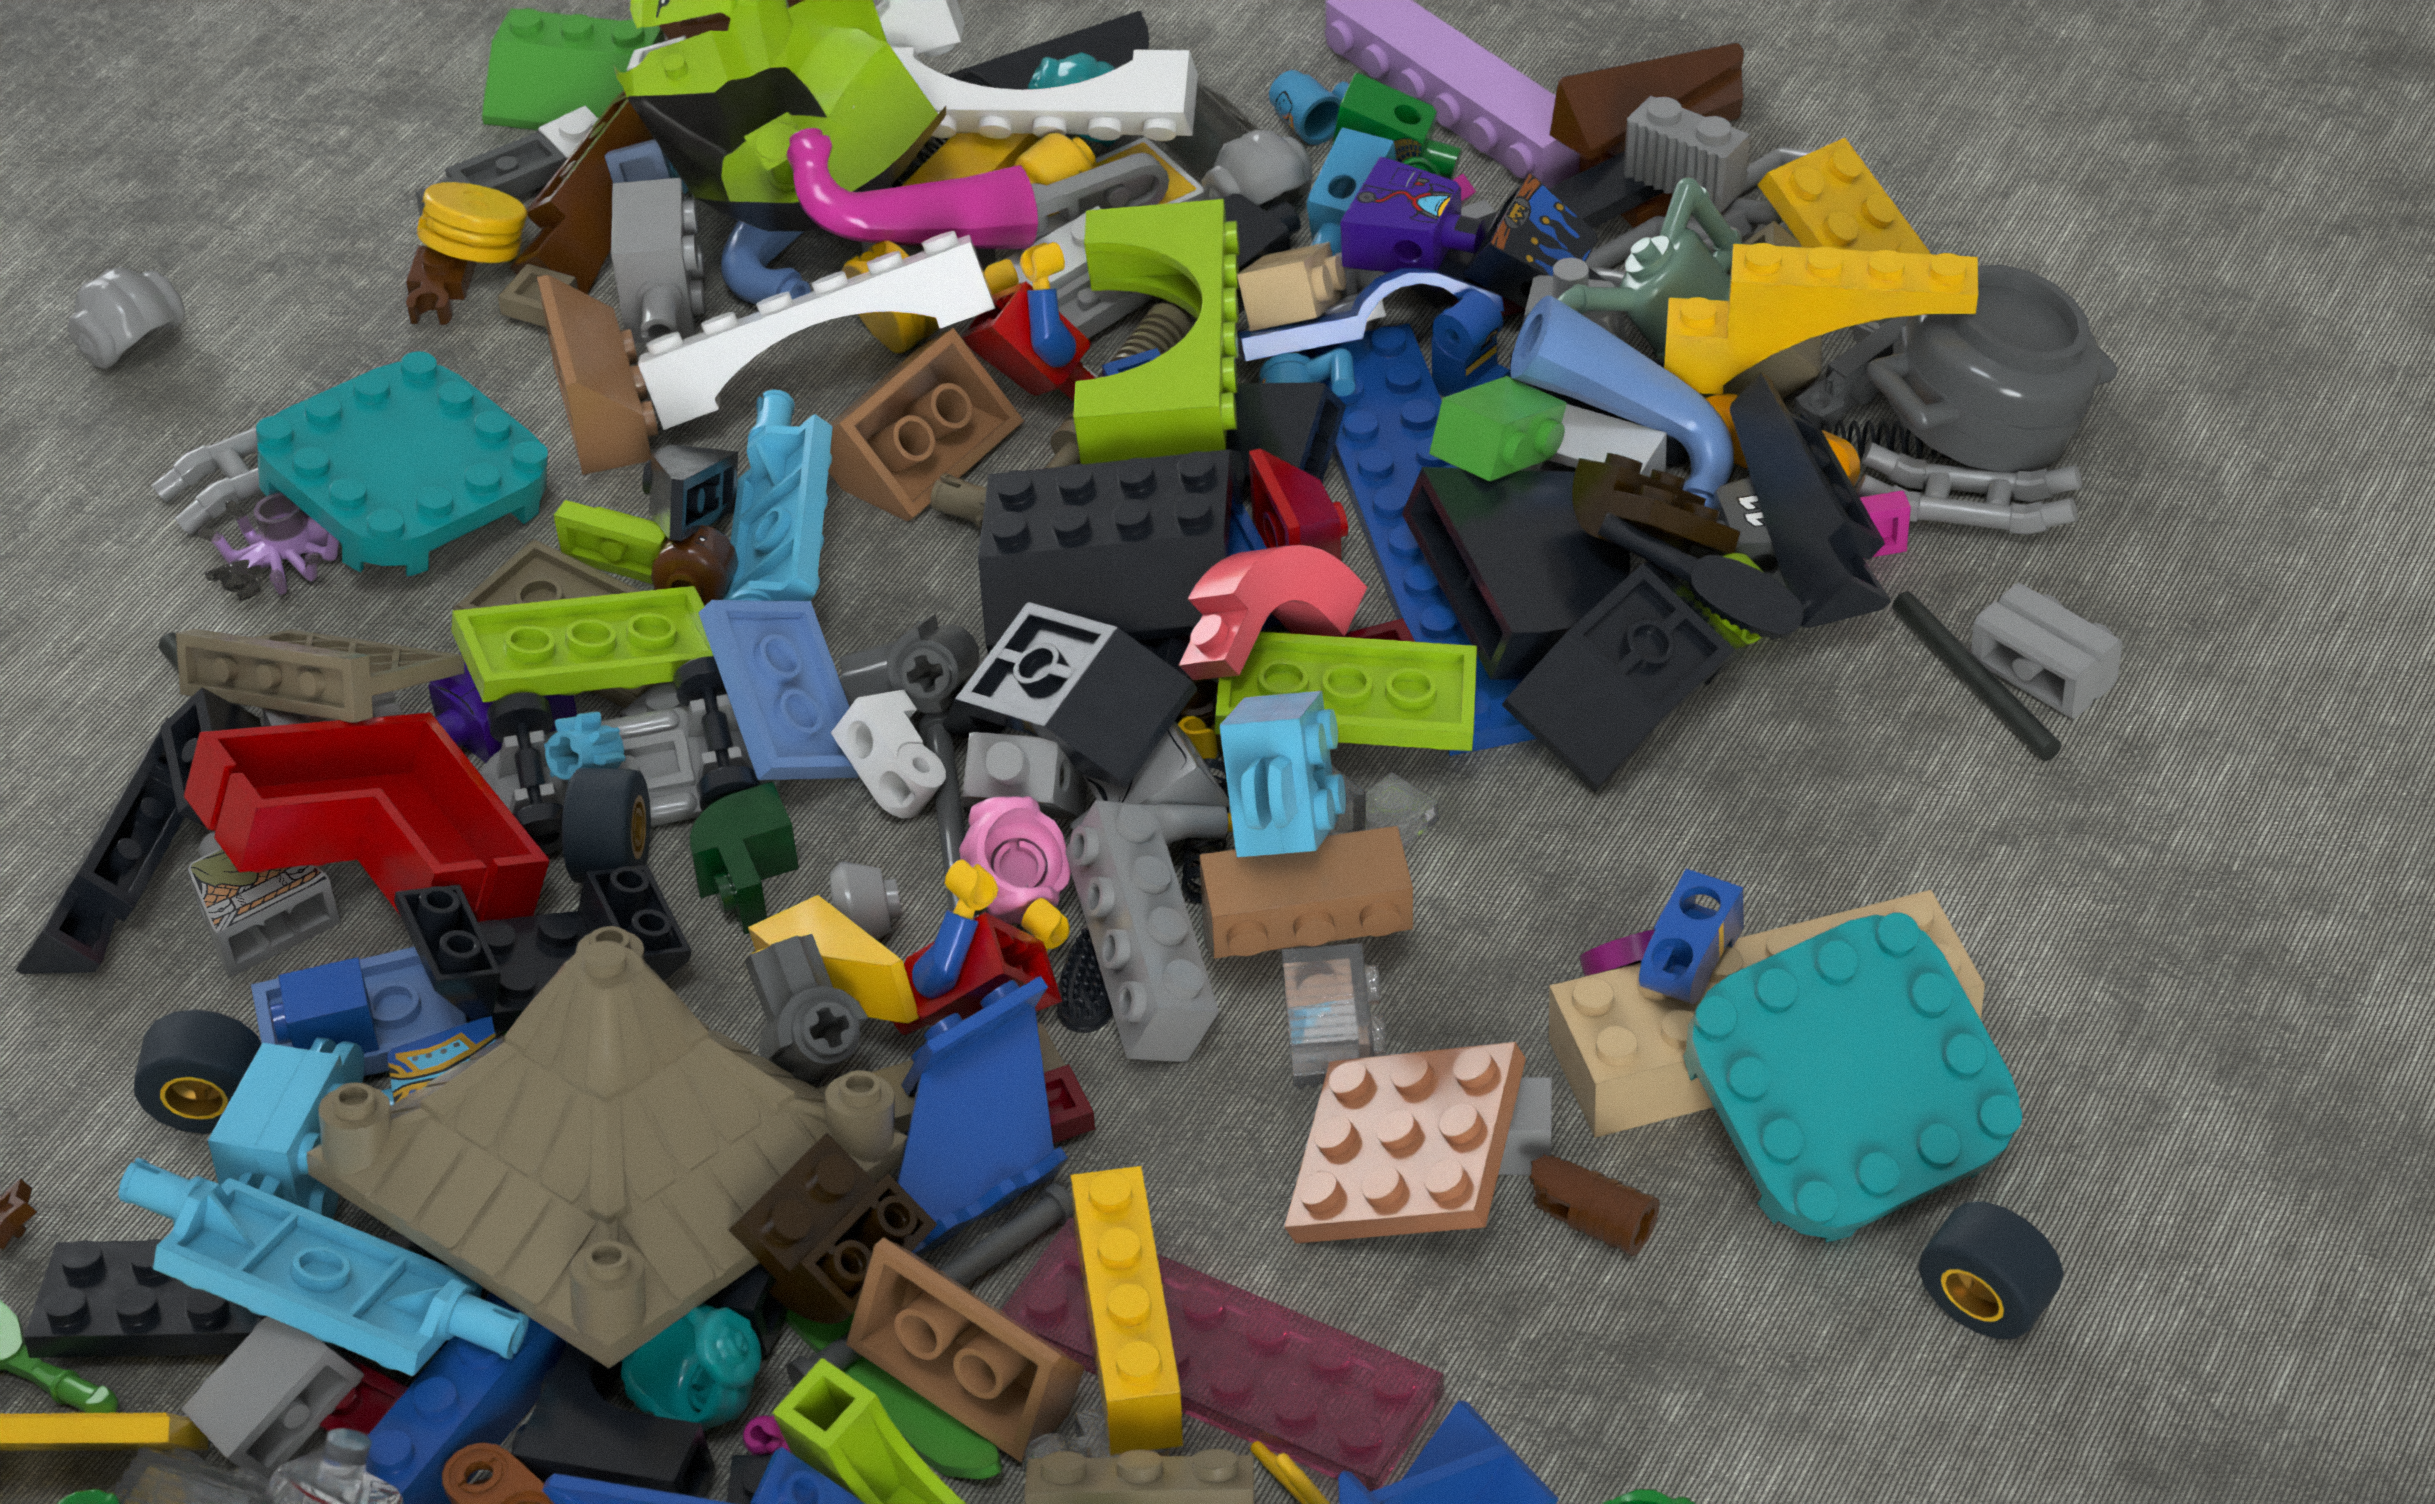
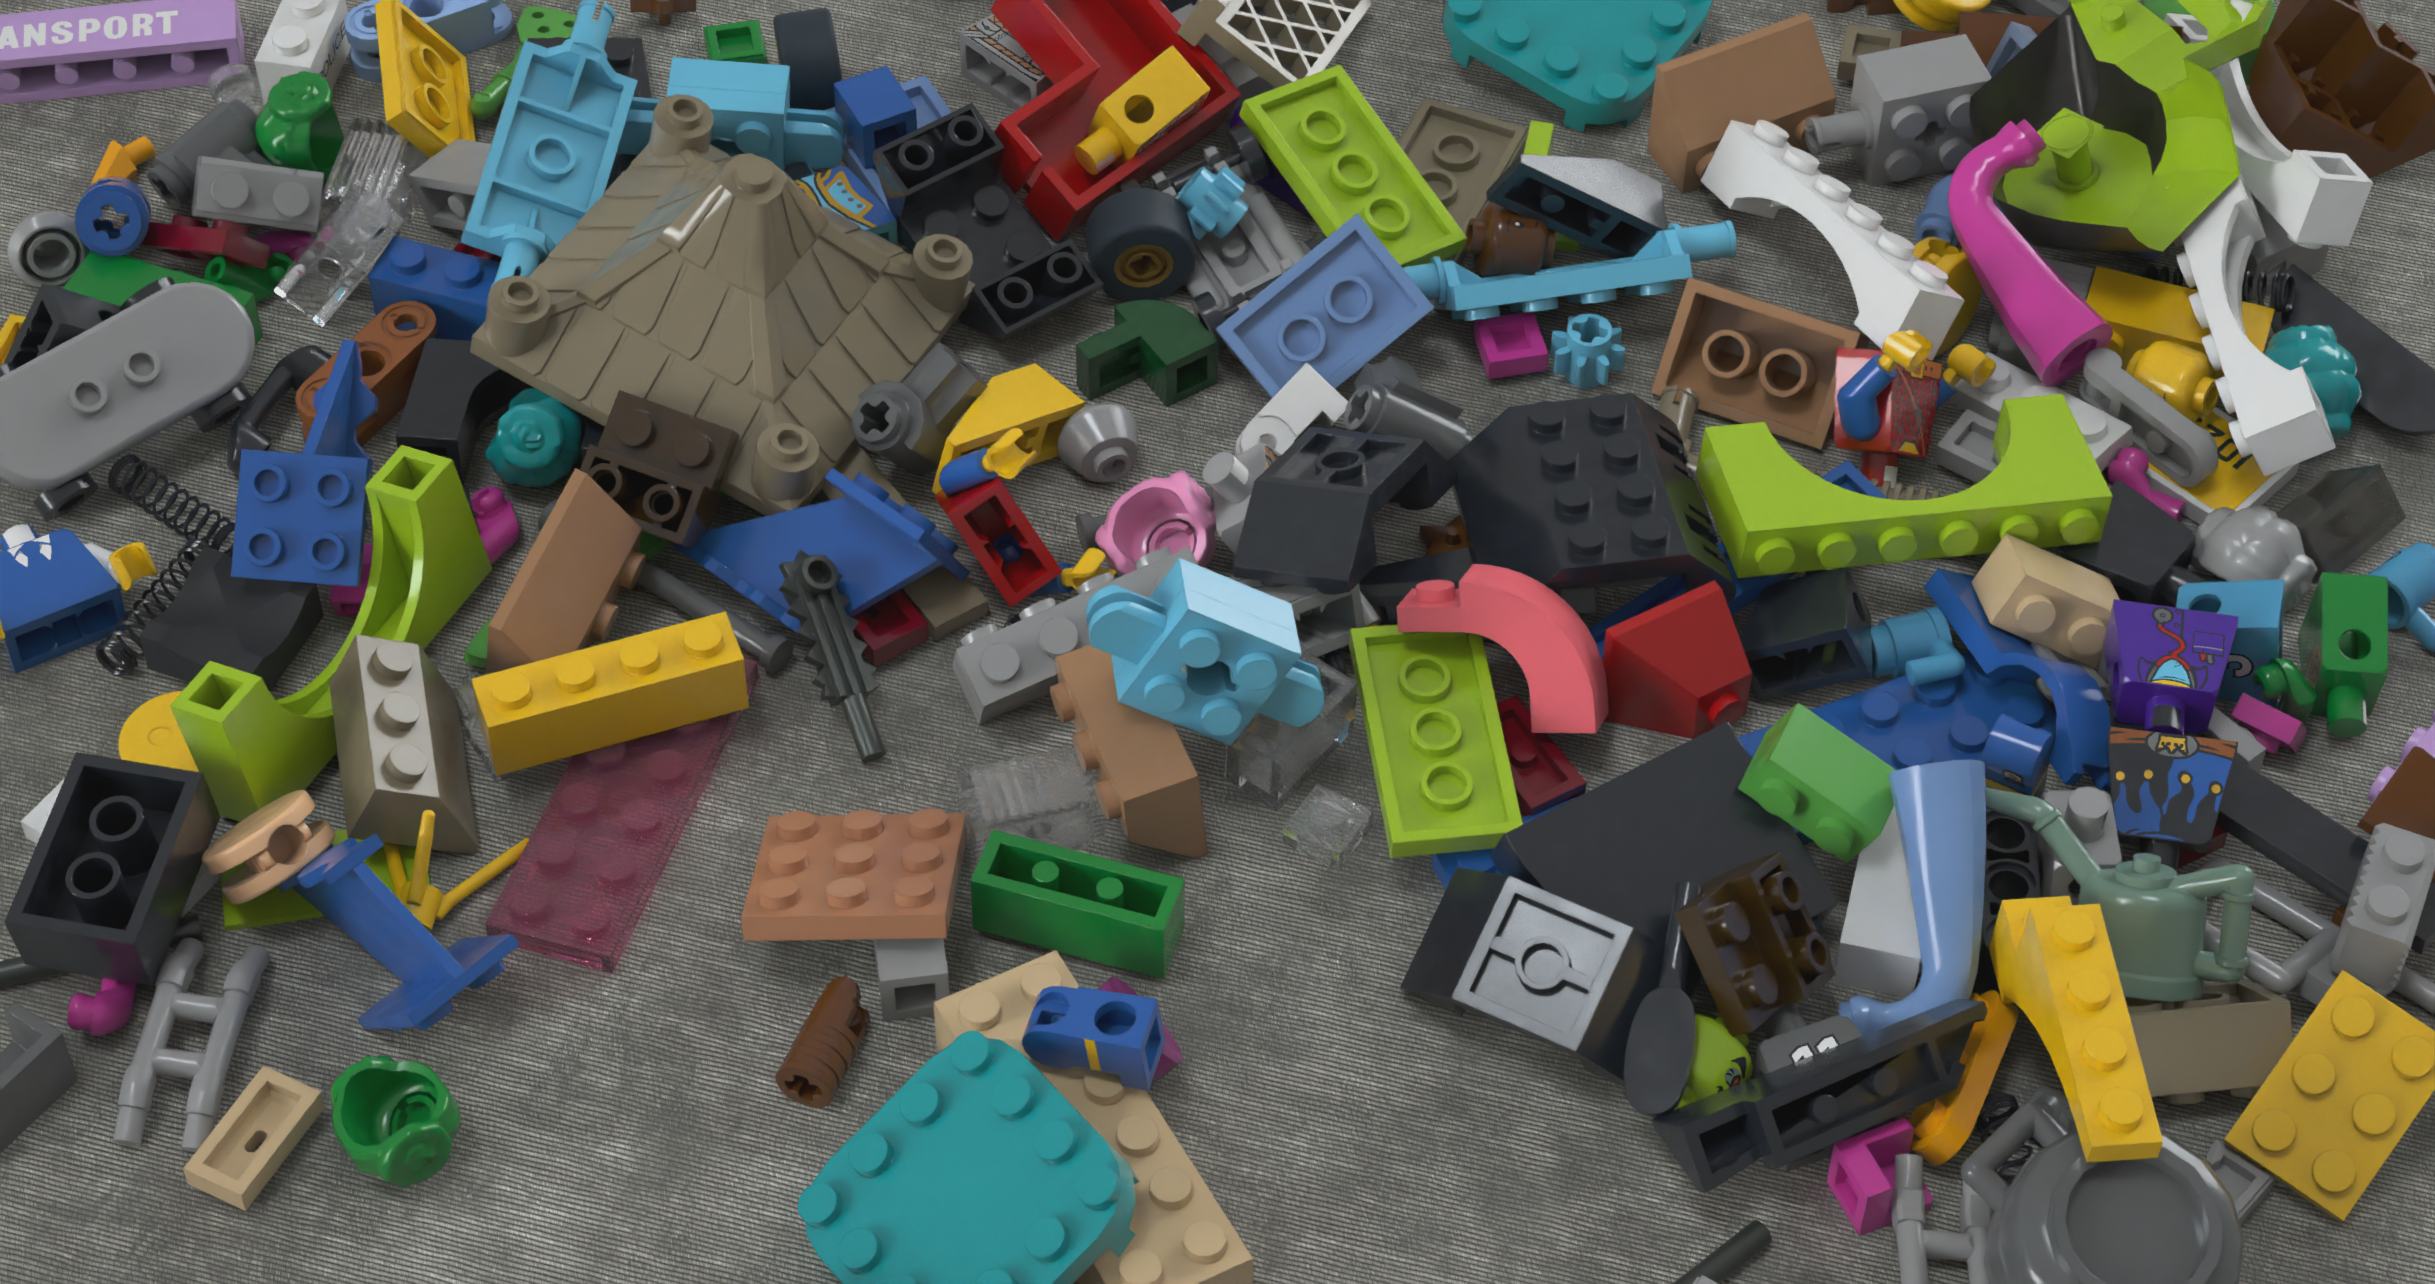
camera: 75 degrees right, 5 degrees up
none -> green tile [703,20,768,64]
none -> pearl dark grey piece [778,549,886,763]
none -> green brick [970,830,1185,979]
none -> yellow torso [1074,45,1211,175]
none -> dark pink plate [1474,312,1548,379]
none -> medium azure gear [1550,313,1626,388]

